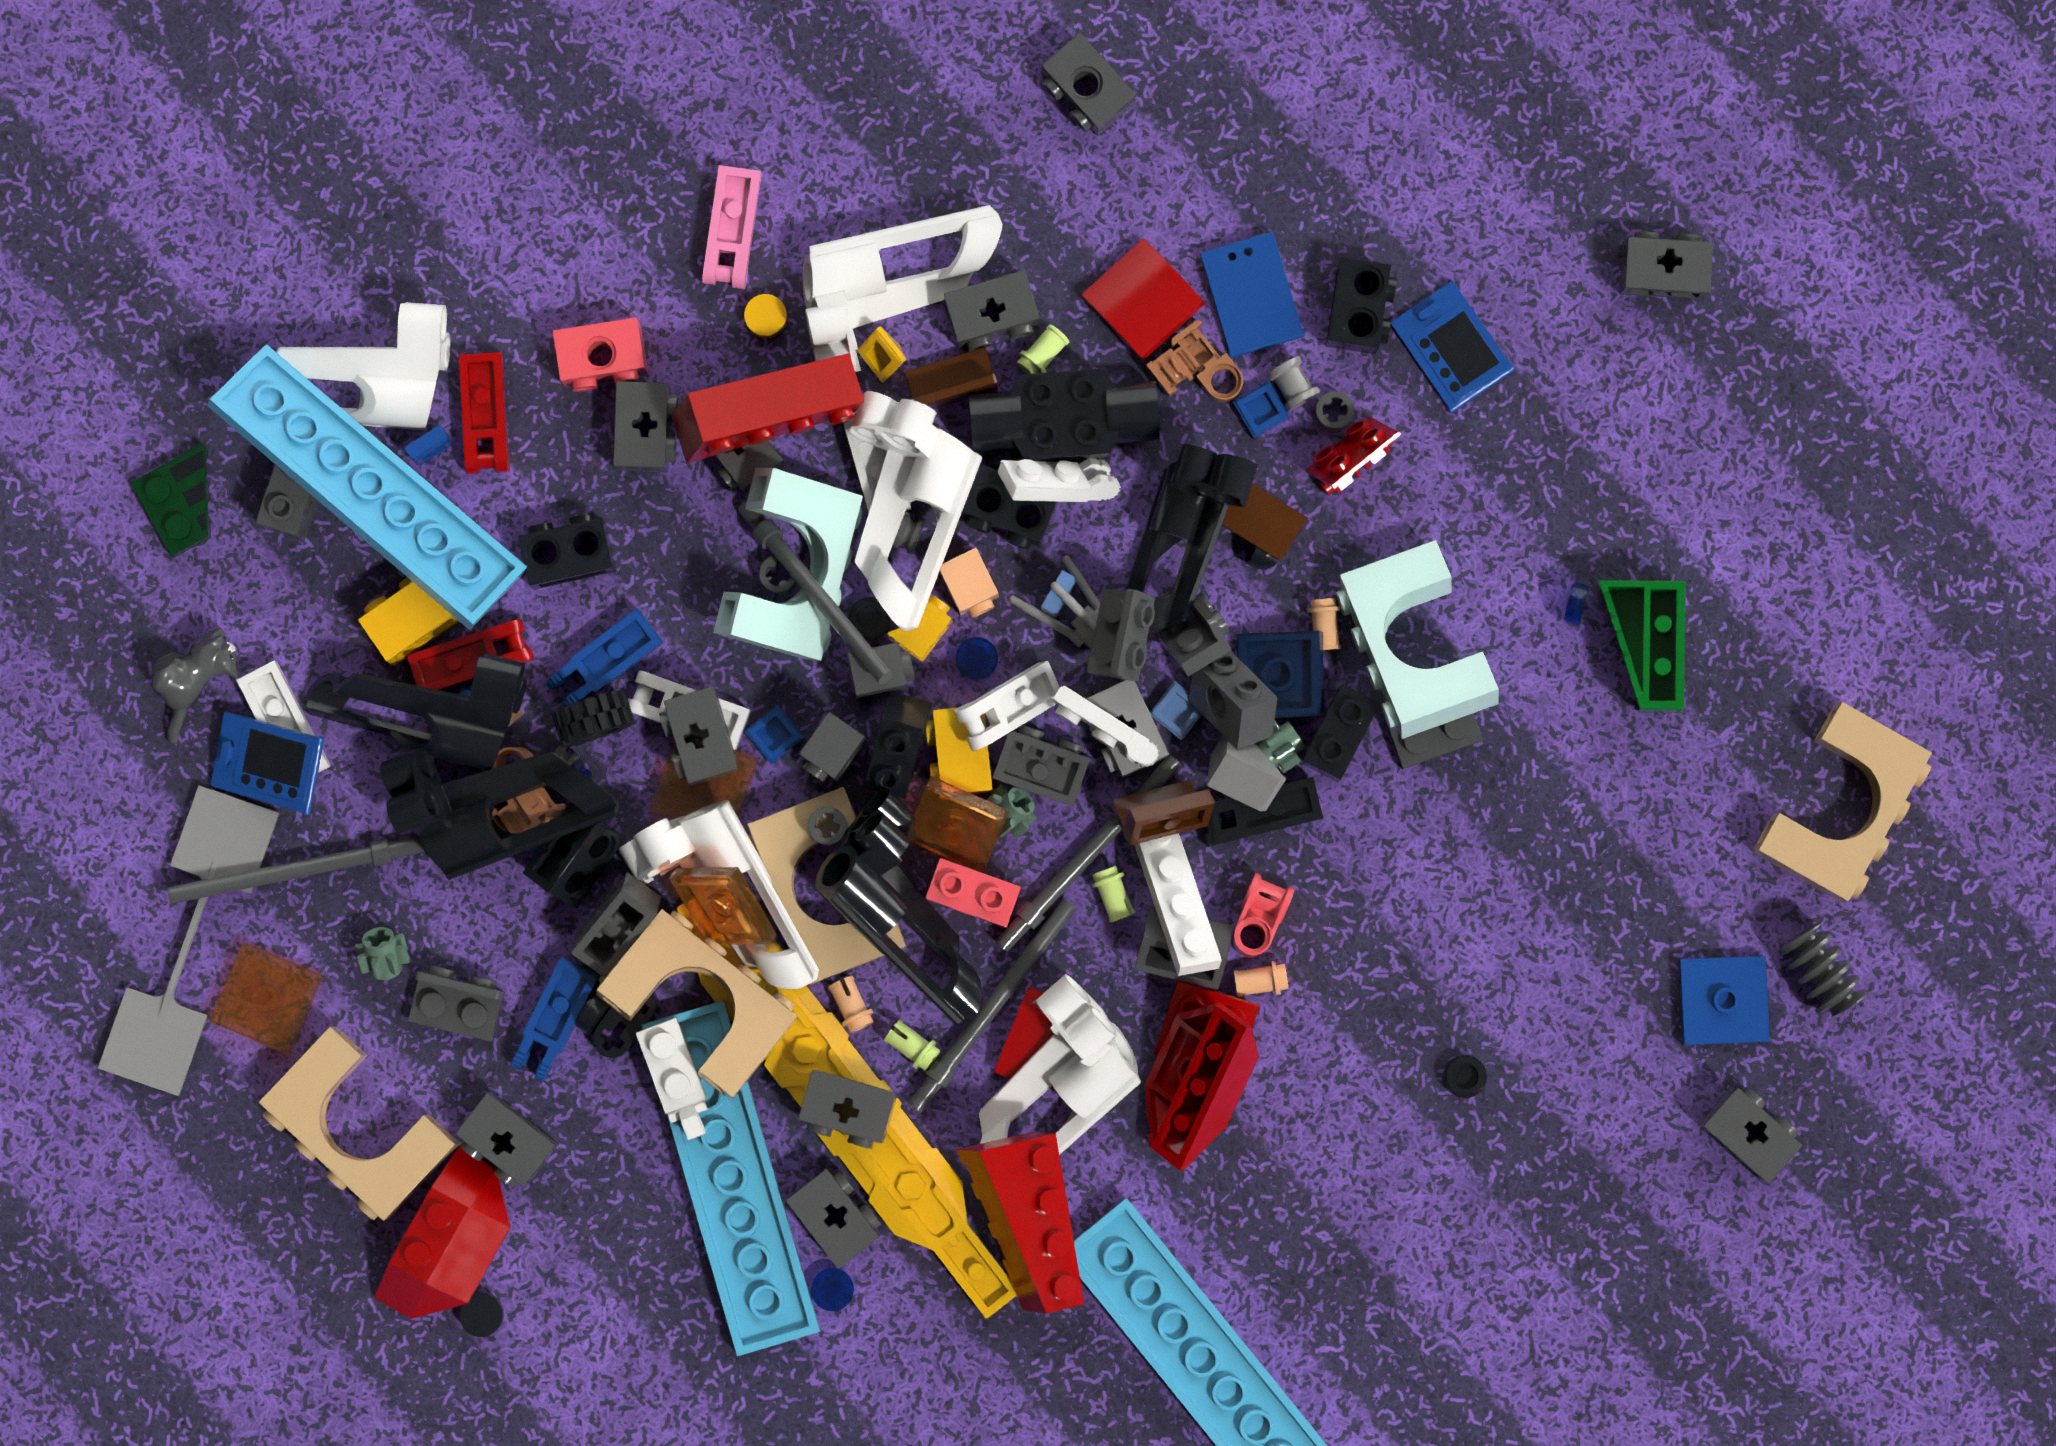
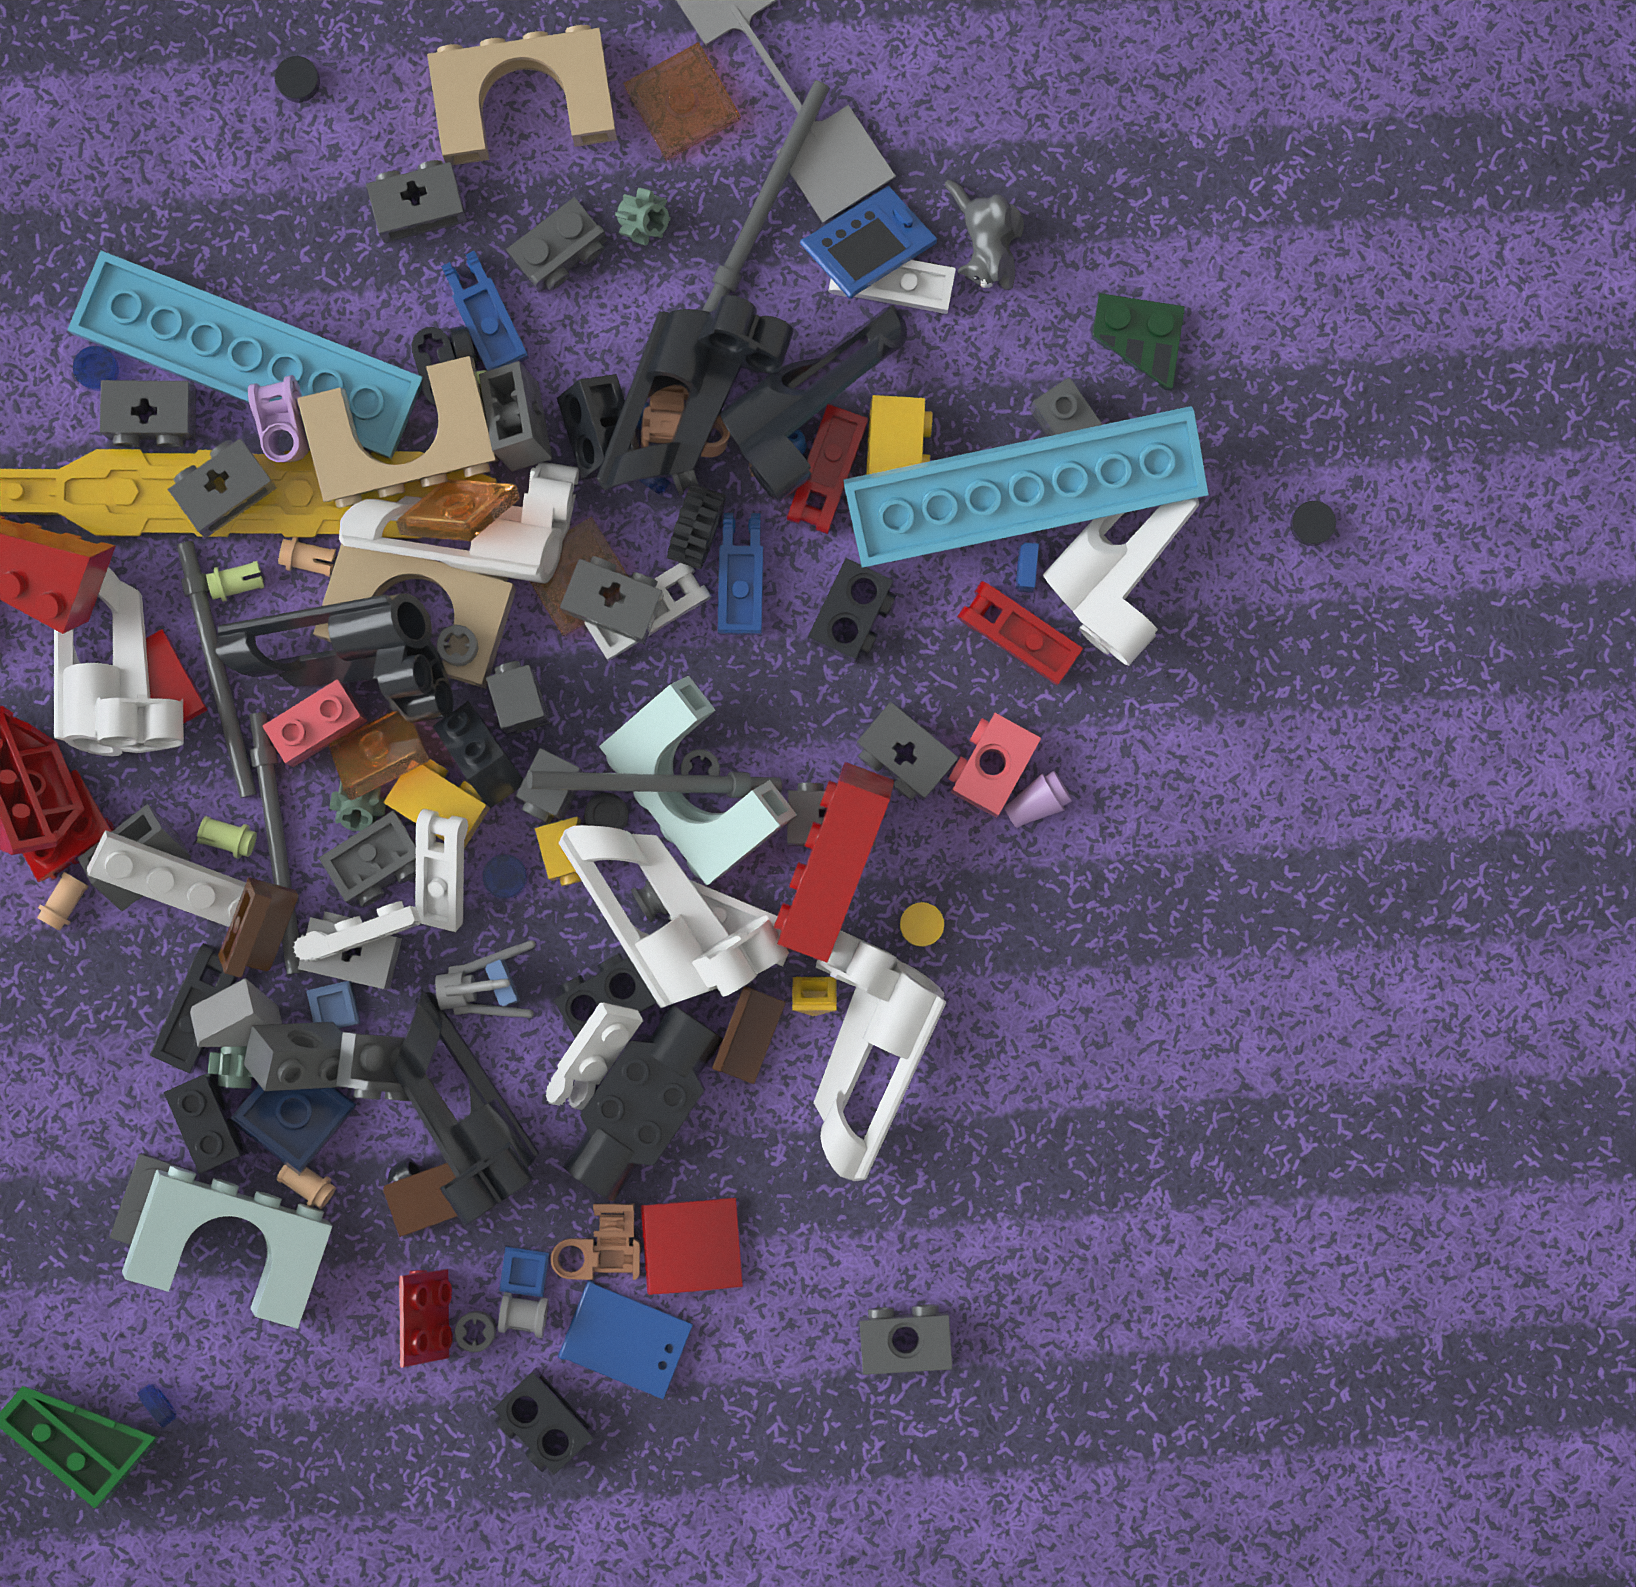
camera: 130 degrees right, 0 degrees up
red wedge [374,1147,511,1319] -> none
white hinge [636,1018,708,1140] -> none
bright pink plate [702,165,762,289] -> none
blue tile [744,705,804,765] -> none
light nougat brick [939,548,999,618] -> none
dark grey brick [944,270,1040,352] -> none
yellowish green pin [1016,324,1069,374] -> none
dark grey bracket [1087,589,1155,681] -> none
coral piece [1231,872,1295,958] -> none
blue container [1391,280,1515,413] -> none
none -> lavender piece [248,375,310,462]
none -> lavender cone [1004,771,1072,828]
none -> black tile [1290,501,1336,546]

